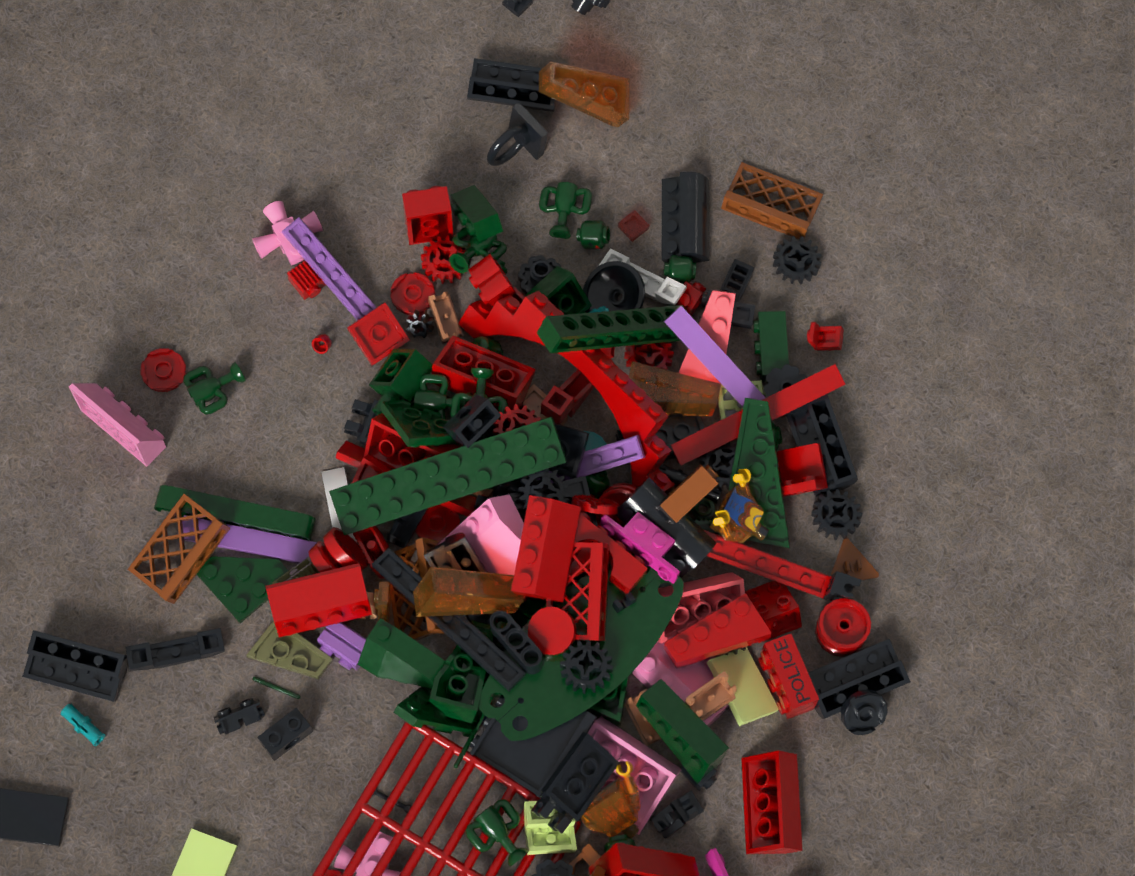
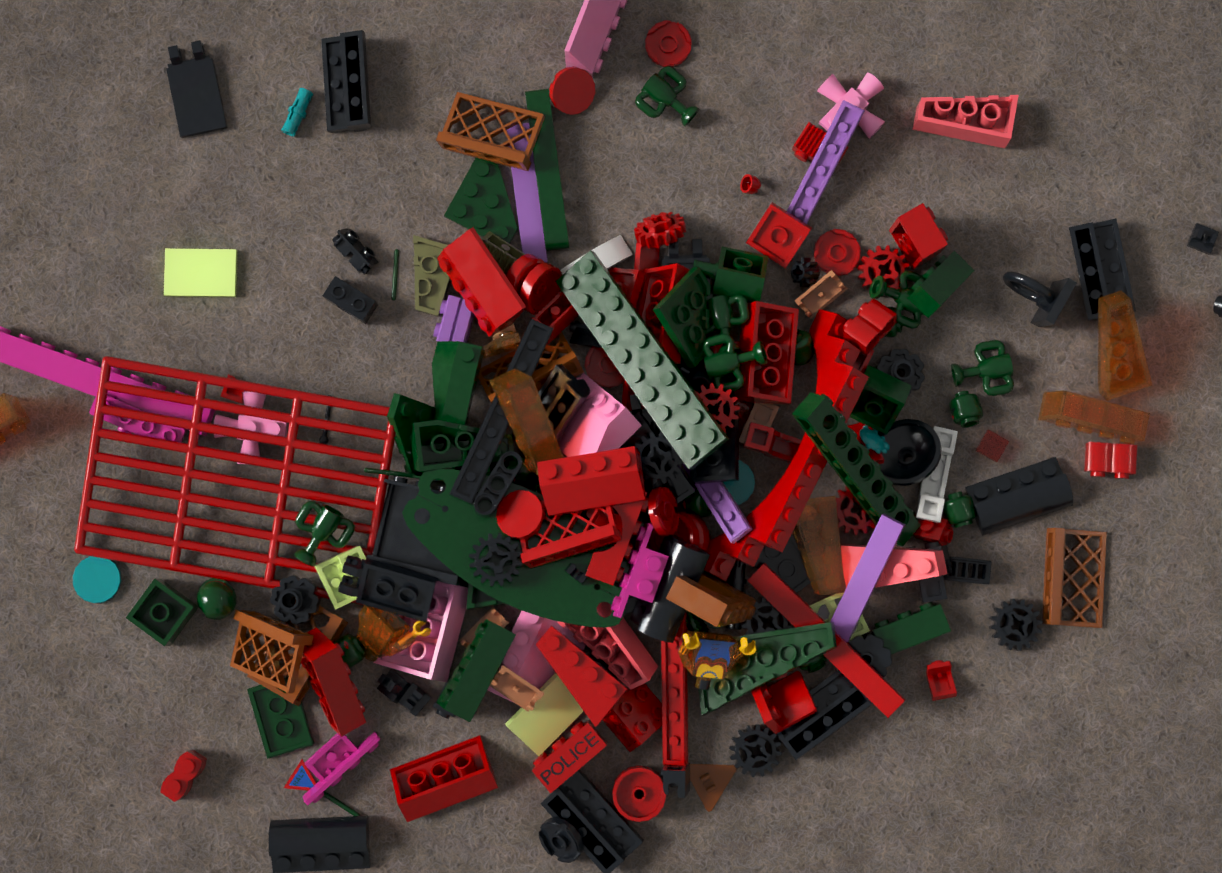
camera: 75 degrees right, 15 degrees up
black slope [125,628,225,671] -> none
black brick [443,394,501,448] -> none
none -> red tile [549,66,595,115]
none -> red gear [634,212,686,248]
none -> coral wedge [912,95,1019,149]
none -> clear orange wedge [1038,390,1150,445]
none -> red brick [1084,442,1137,479]

